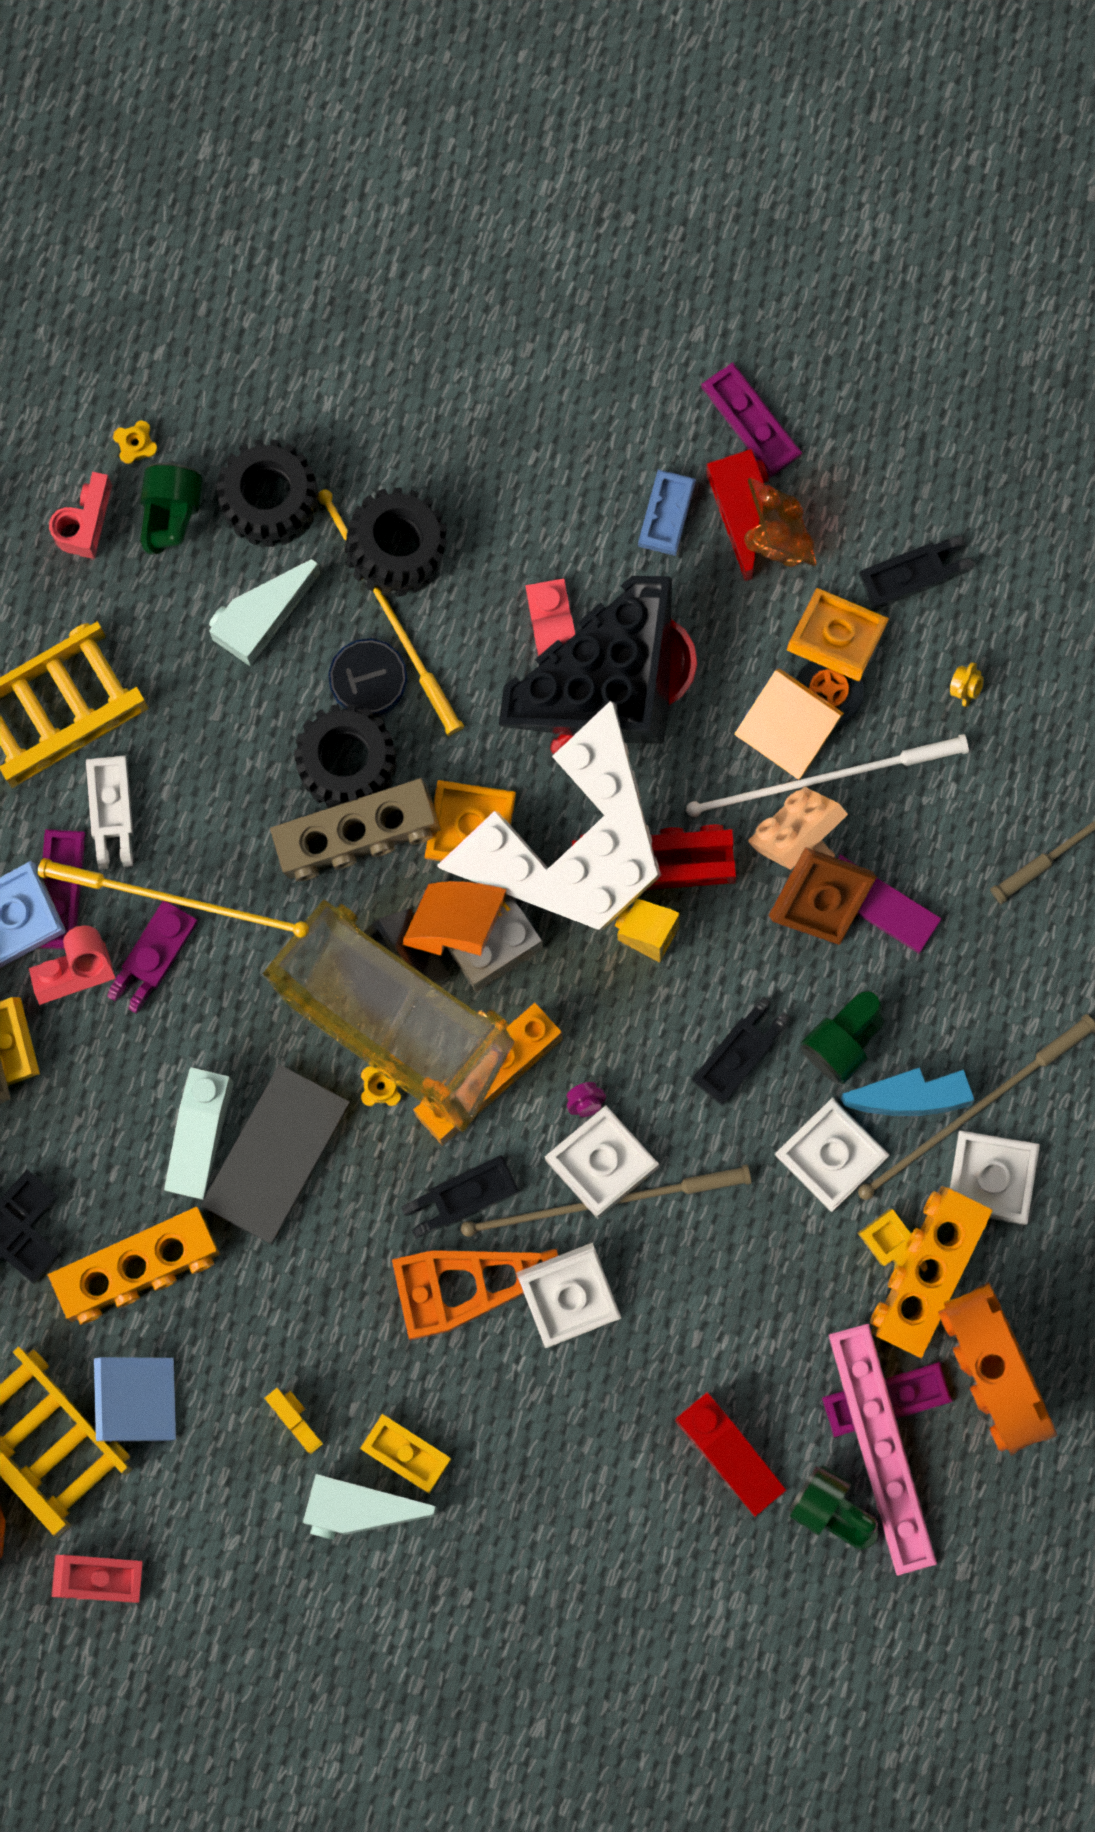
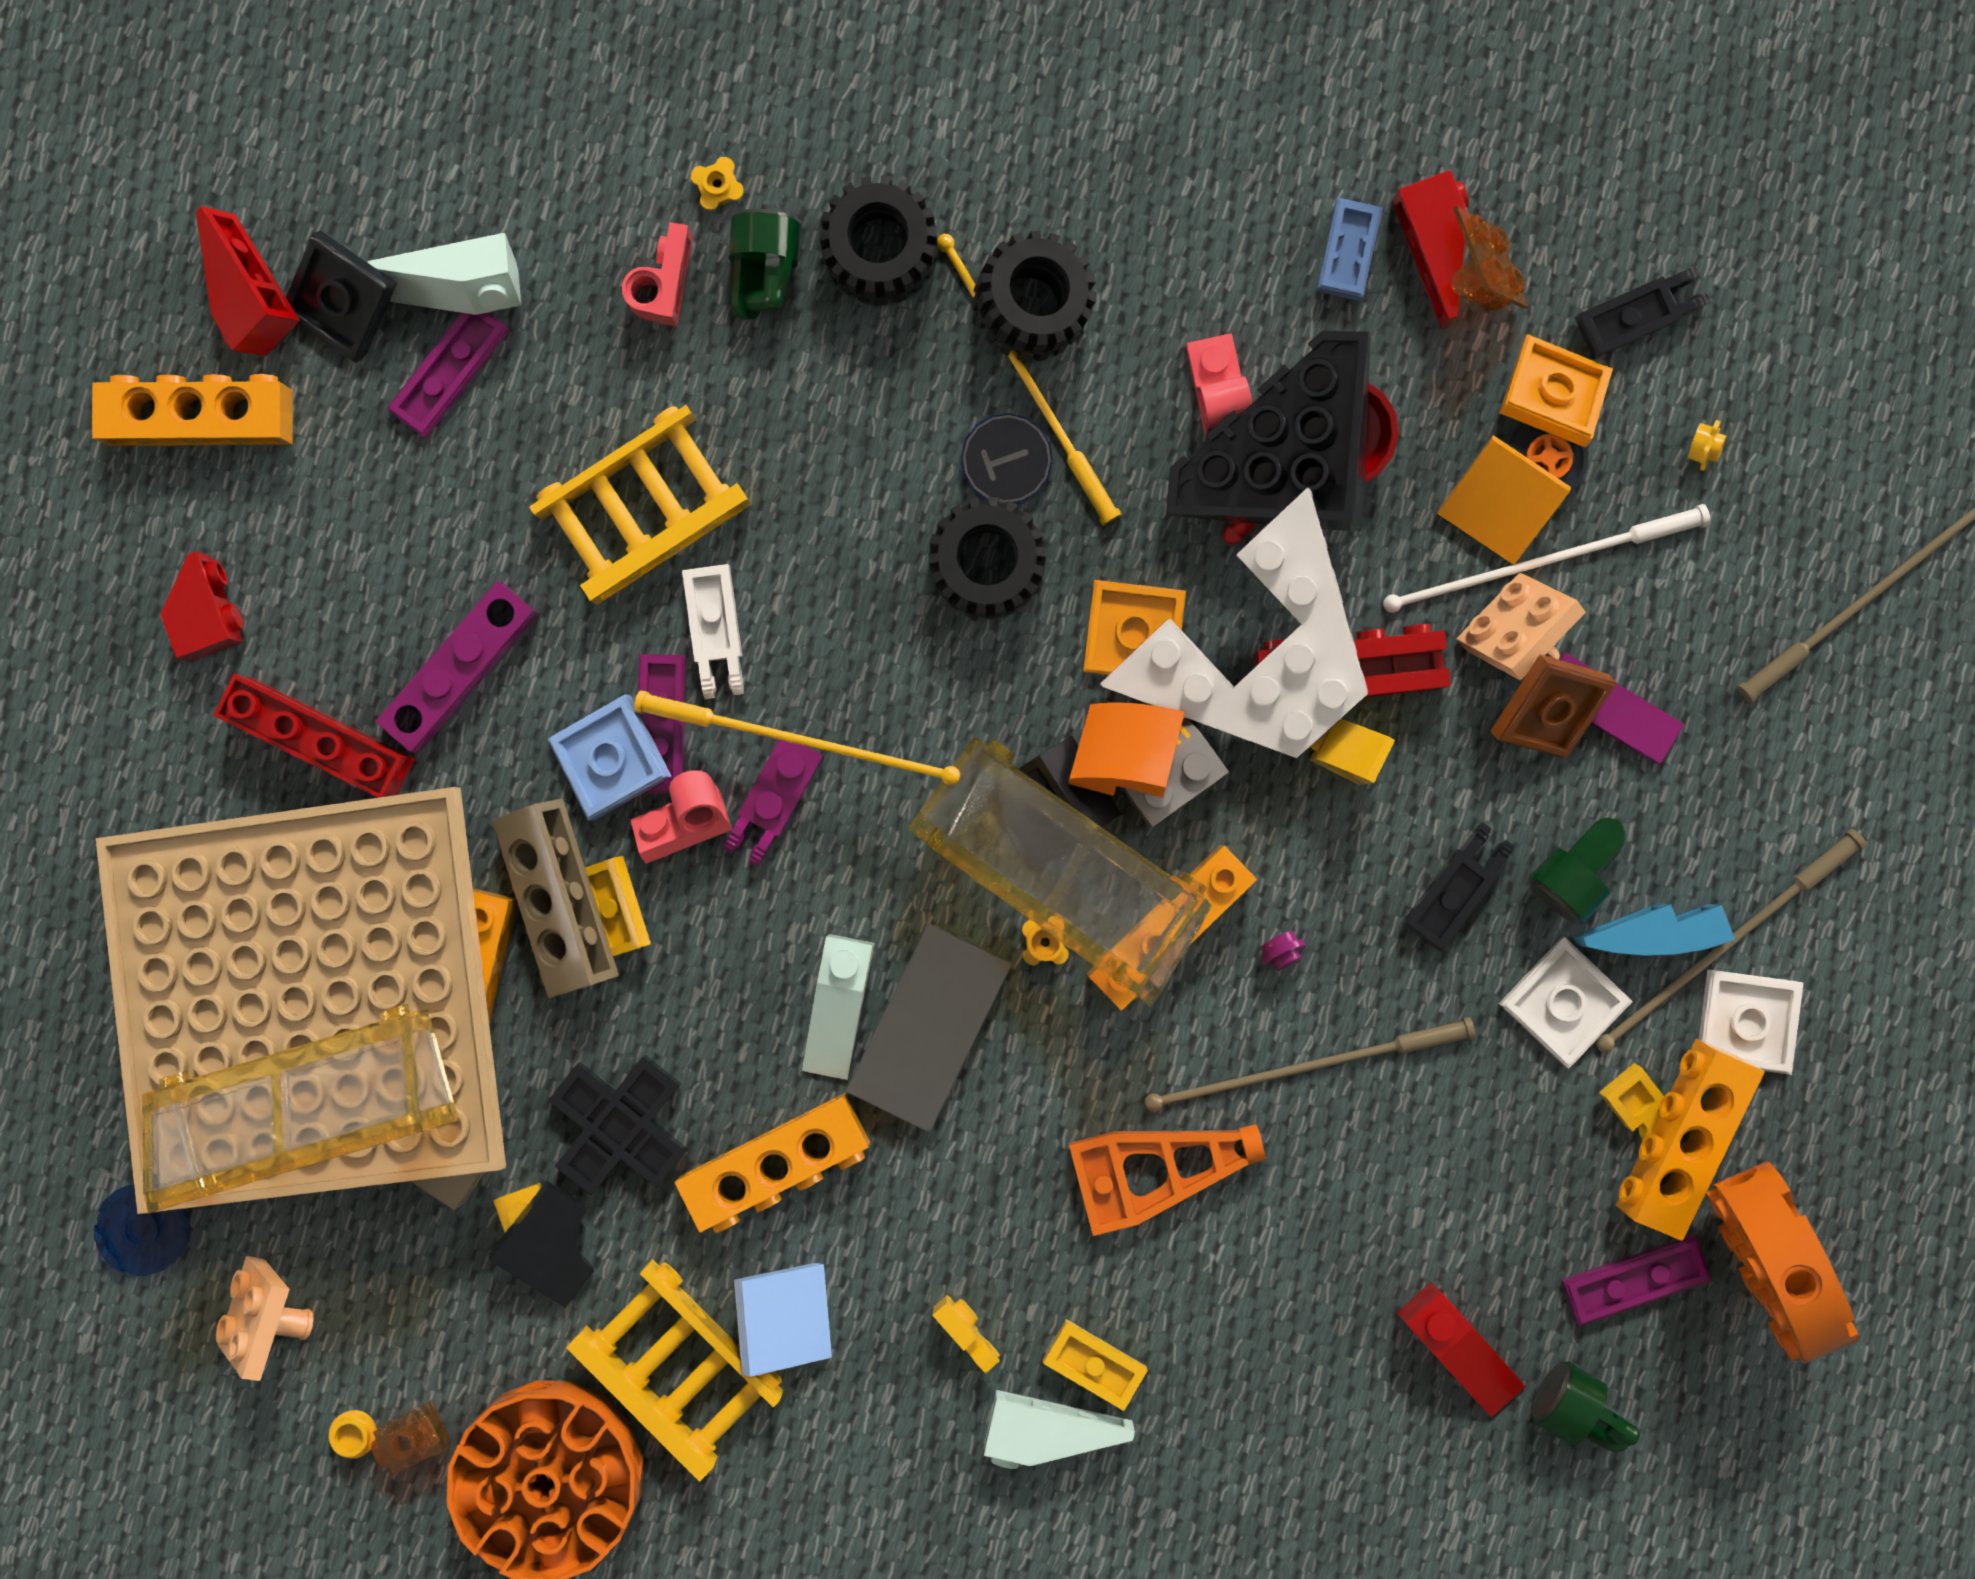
camera: 10 degrees left, 10 degrees up
coral plate [51,1555,143,1603] -> none
light aqua slope [209,559,320,666] -> none
dark tan brick [270,778,441,882] -> none
black hinge [401,1155,520,1239] -> none
white tile [516,1243,621,1348] -> none
white tile [545,1106,659,1219] -> none
magenta tile [701,362,802,478] -> none
bright pink tile [828,1324,937,1576] -> none

